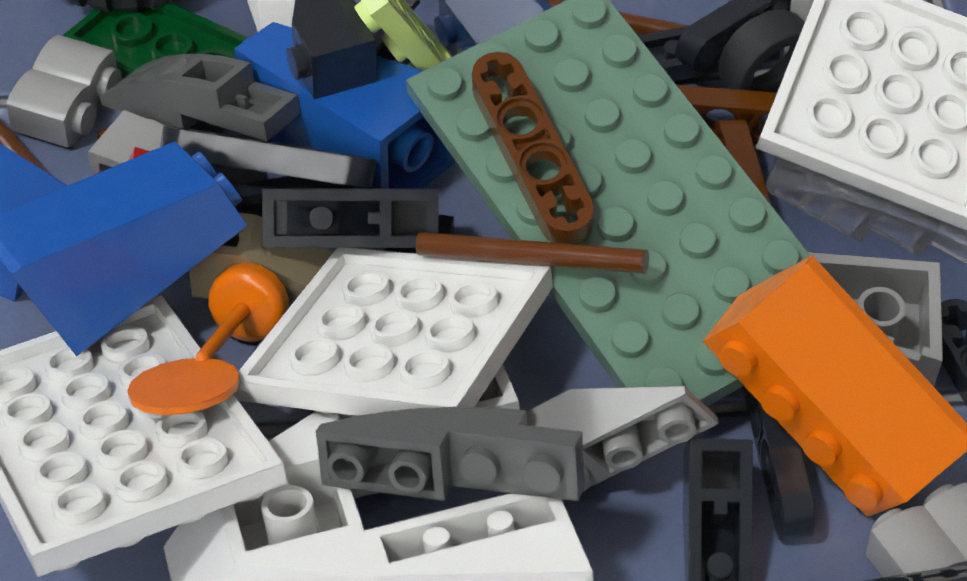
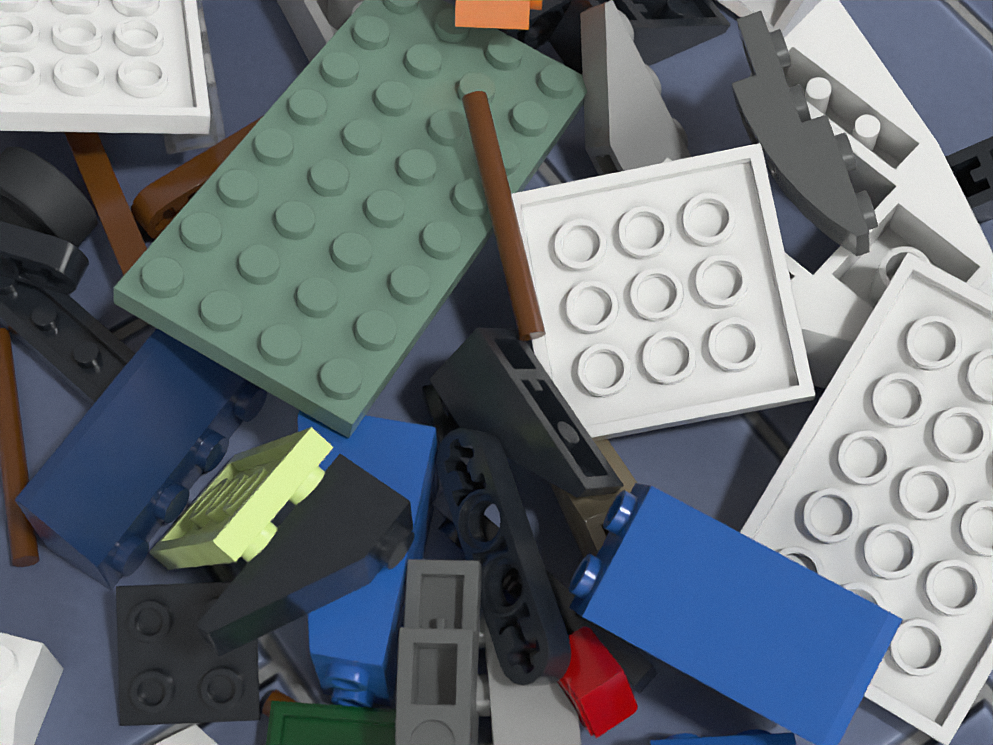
camera: 120 degrees left, 15 degrees up
orange piece [127,262,289,415] -> none
reddish brown beam [472,52,594,244] -> none

